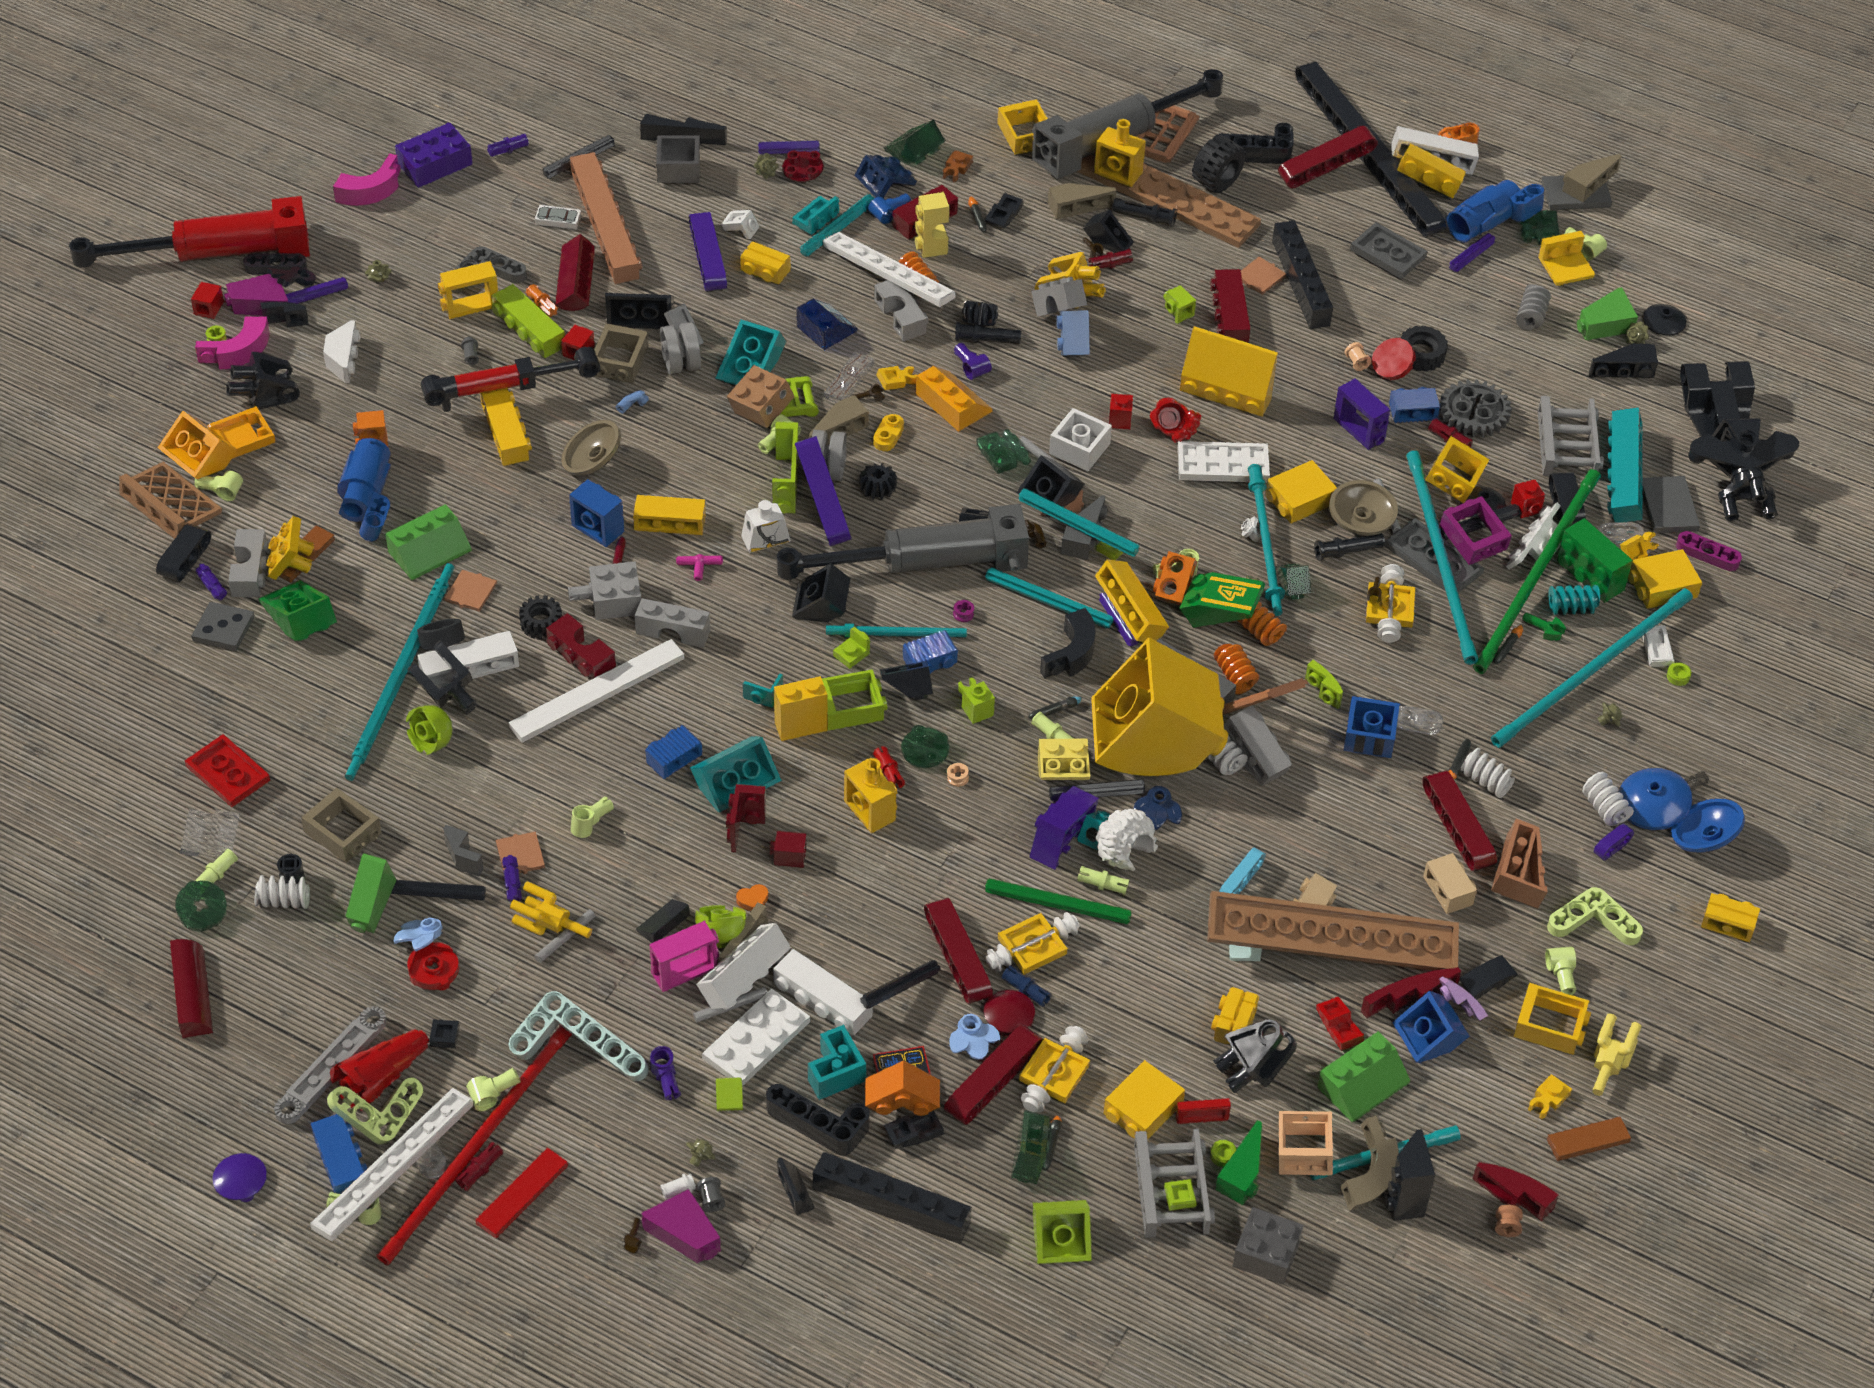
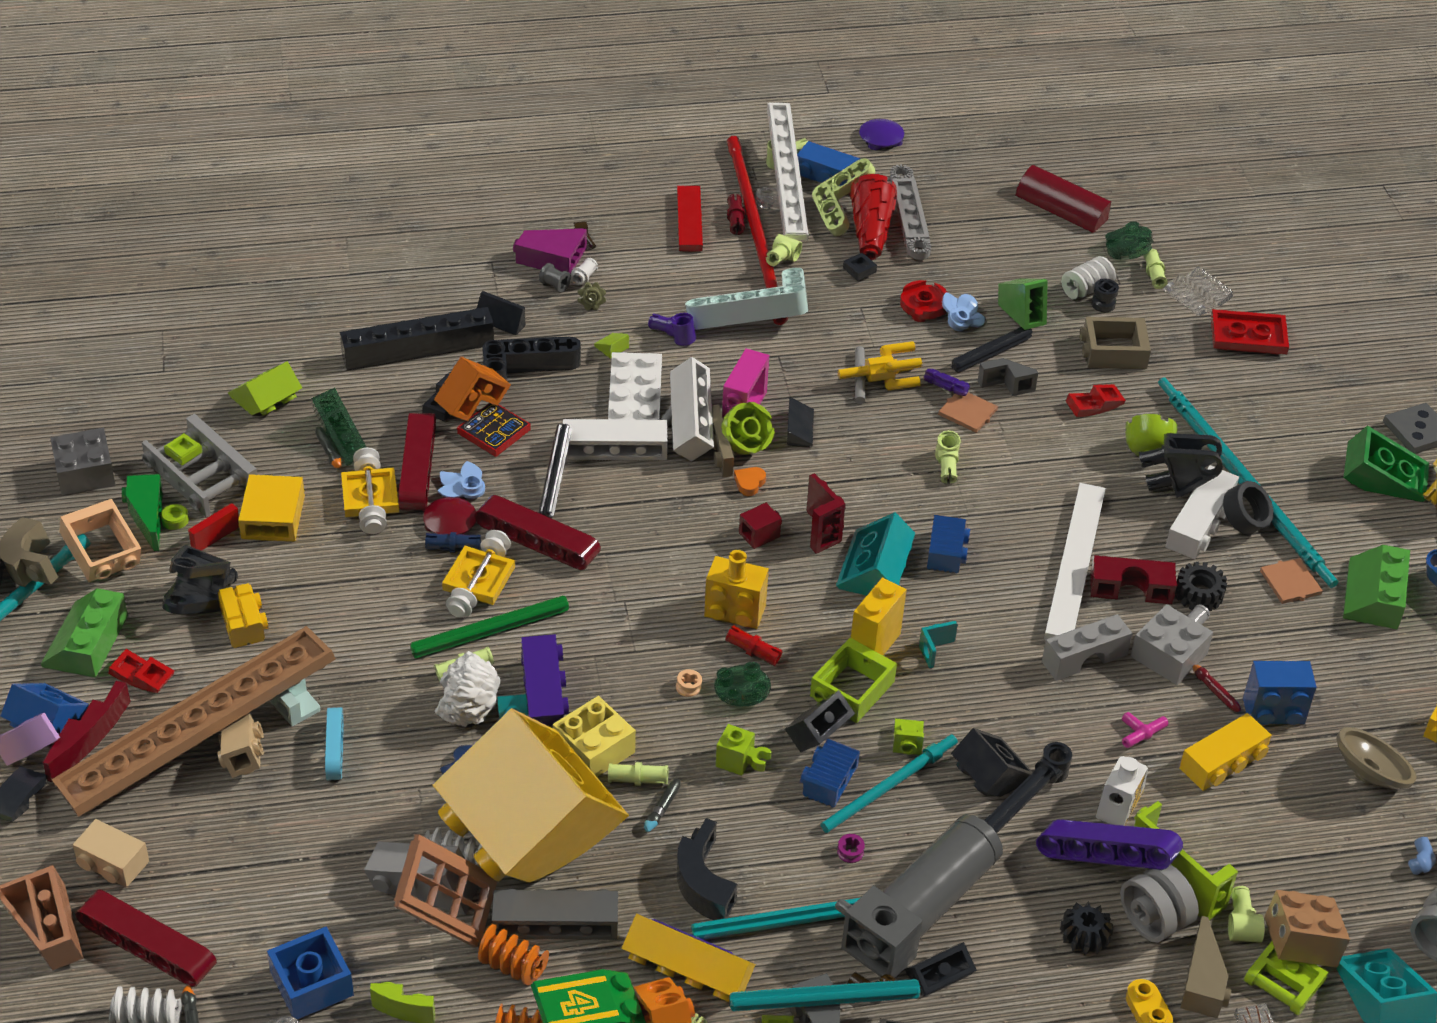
camera: 140 degrees right, 5 degrees down
teal brick [808,1025,866,1100] -> none
none -> red slope [1065,384,1126,417]

